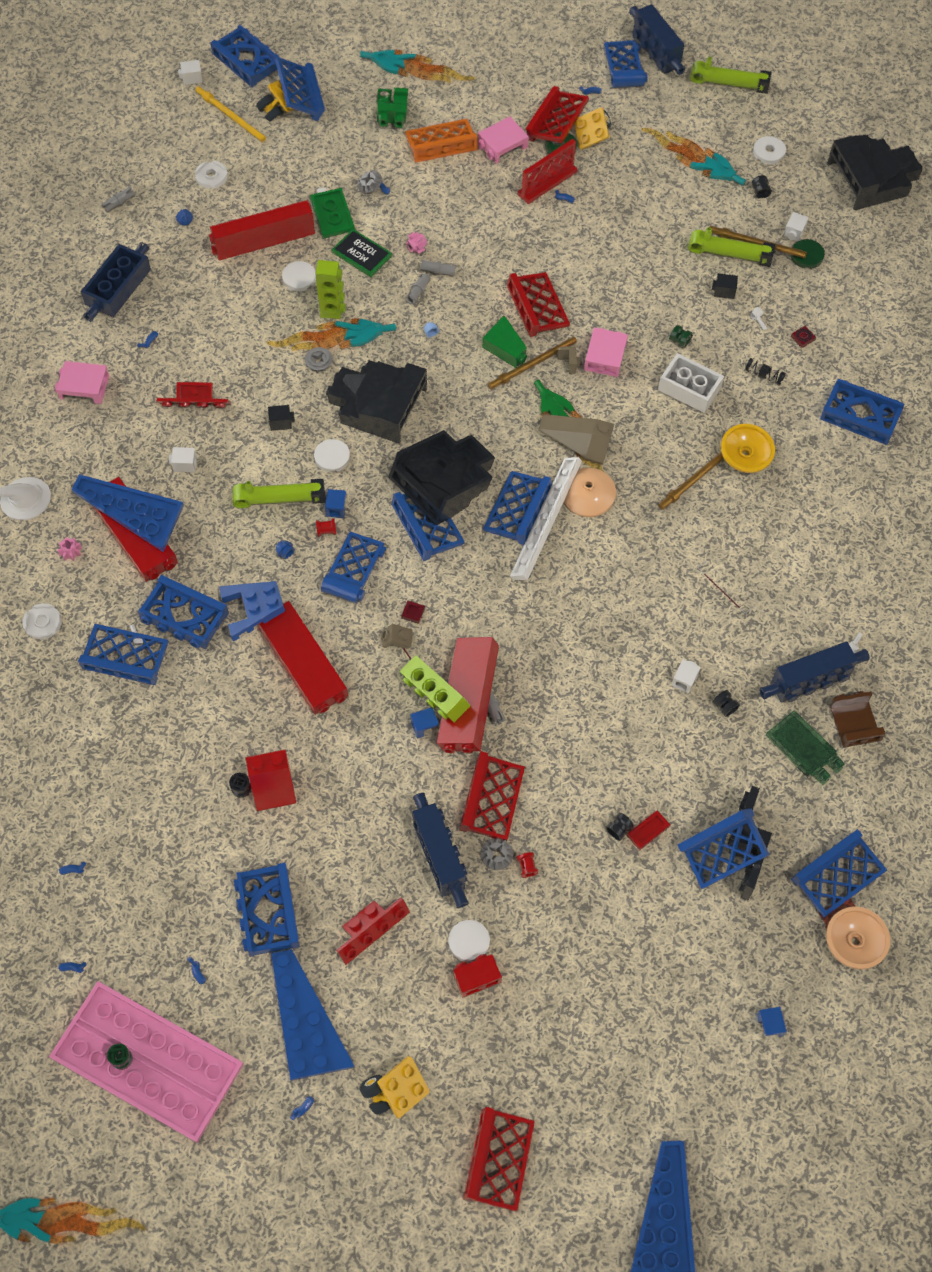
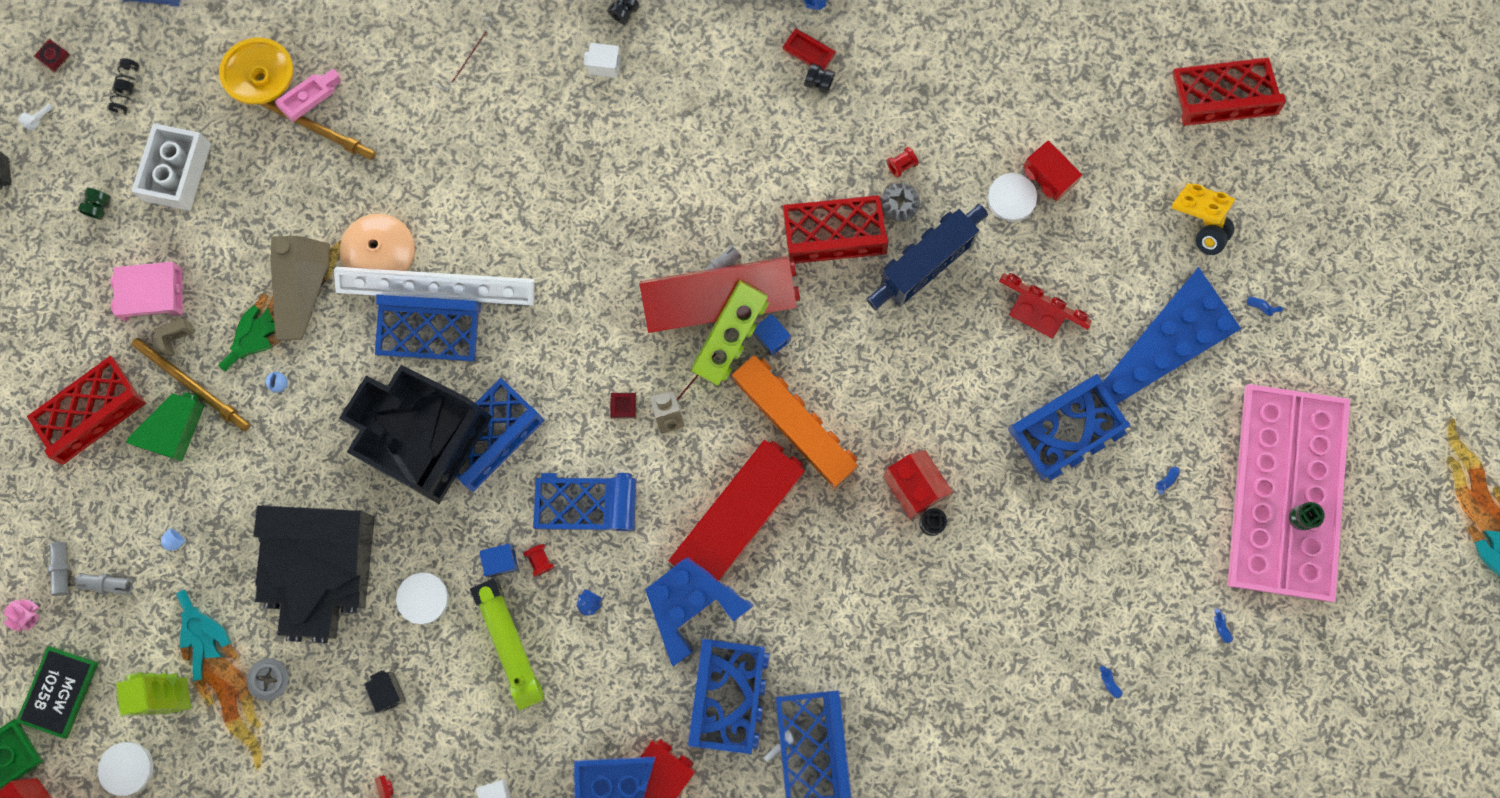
camera: 105 degrees left, 15 degrees up
none -> light blue hinge [266,372,288,393]
none -> bright pink hinge [276,69,341,122]
none -> orange brick [732,355,858,489]

